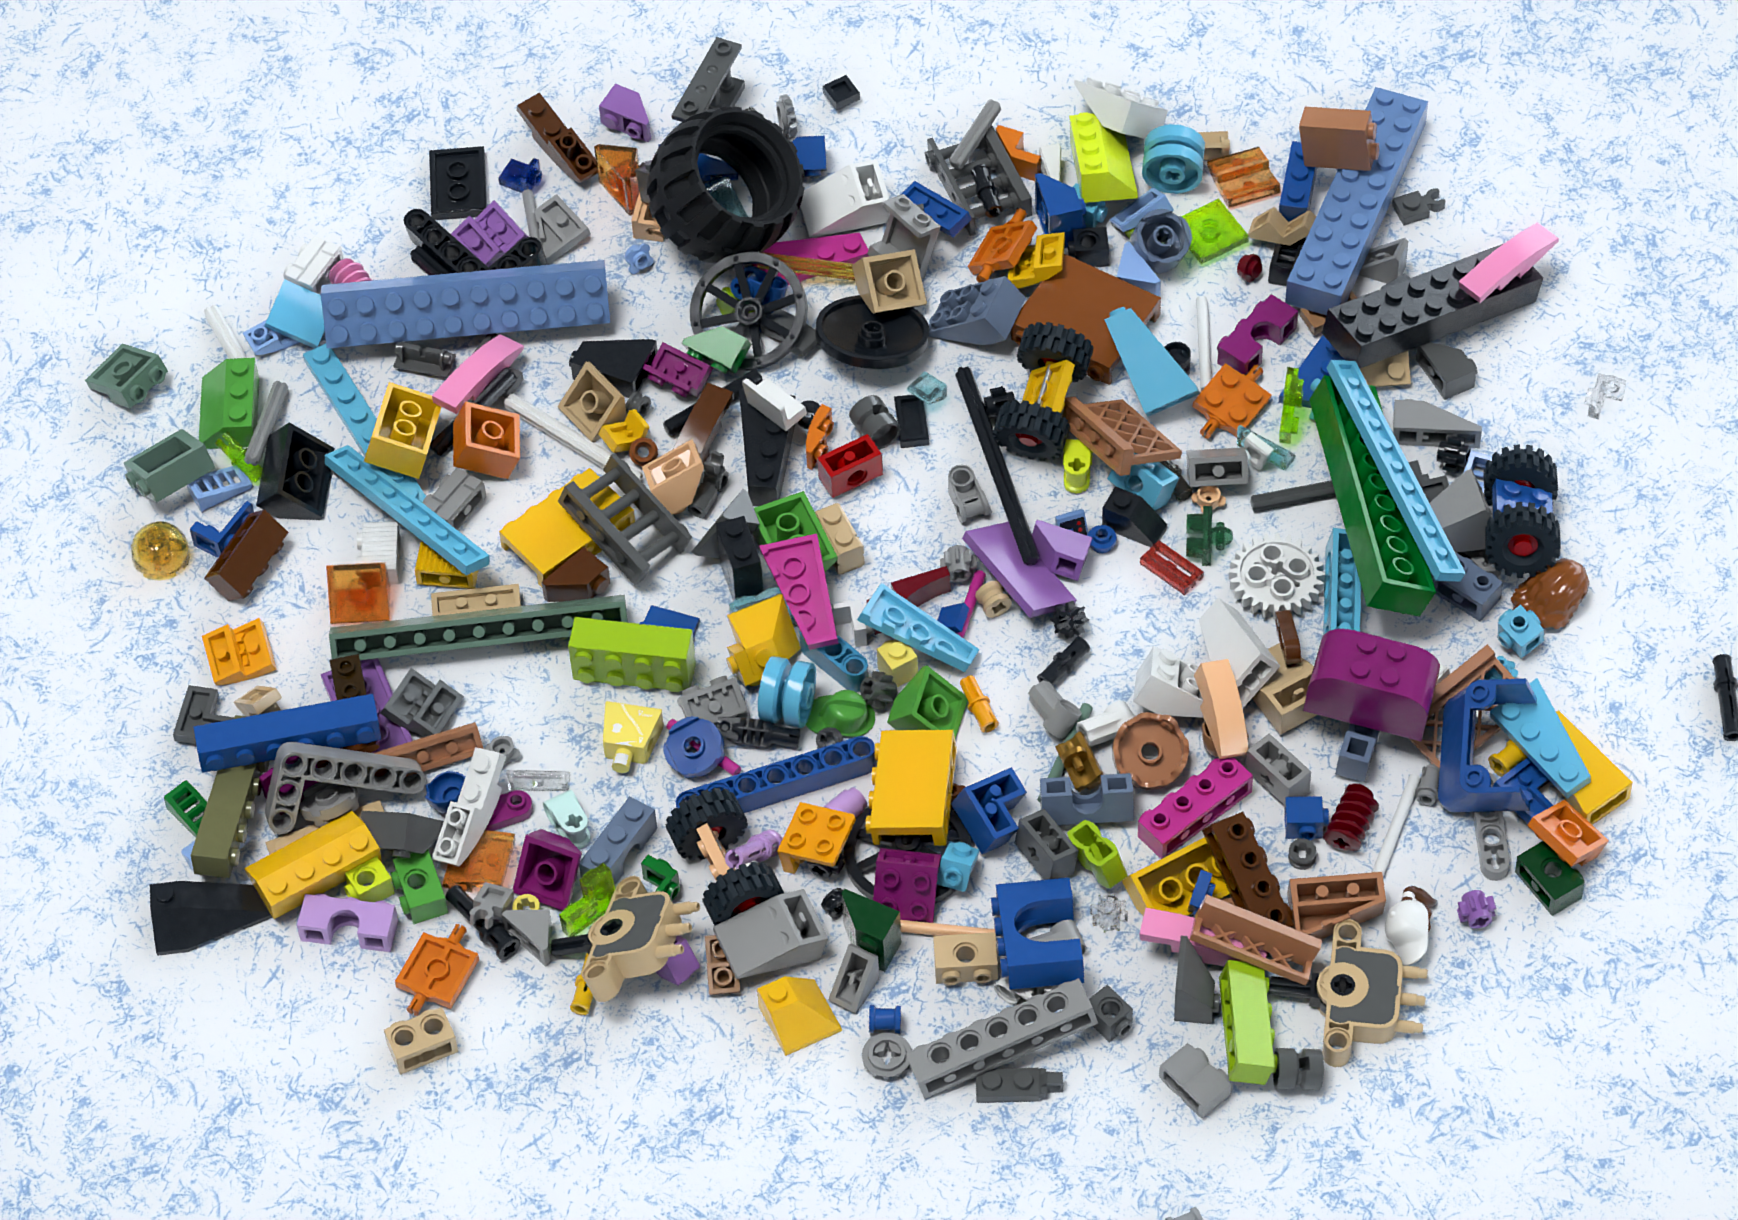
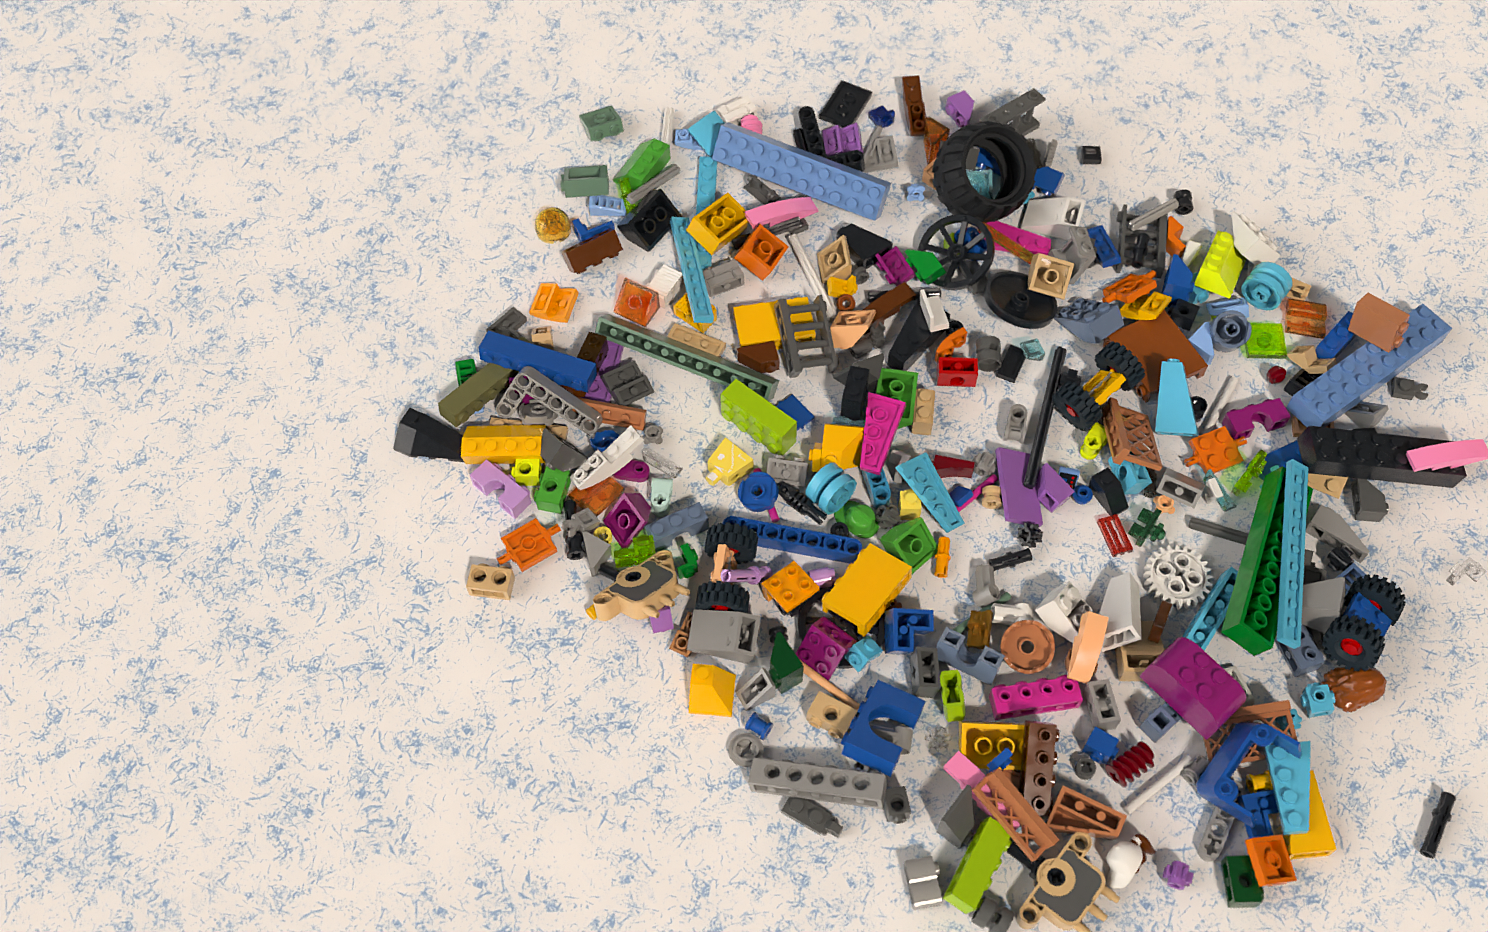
camera: 30 degrees right, 5 degrees up
none -> black wheel [1173,189,1193,215]

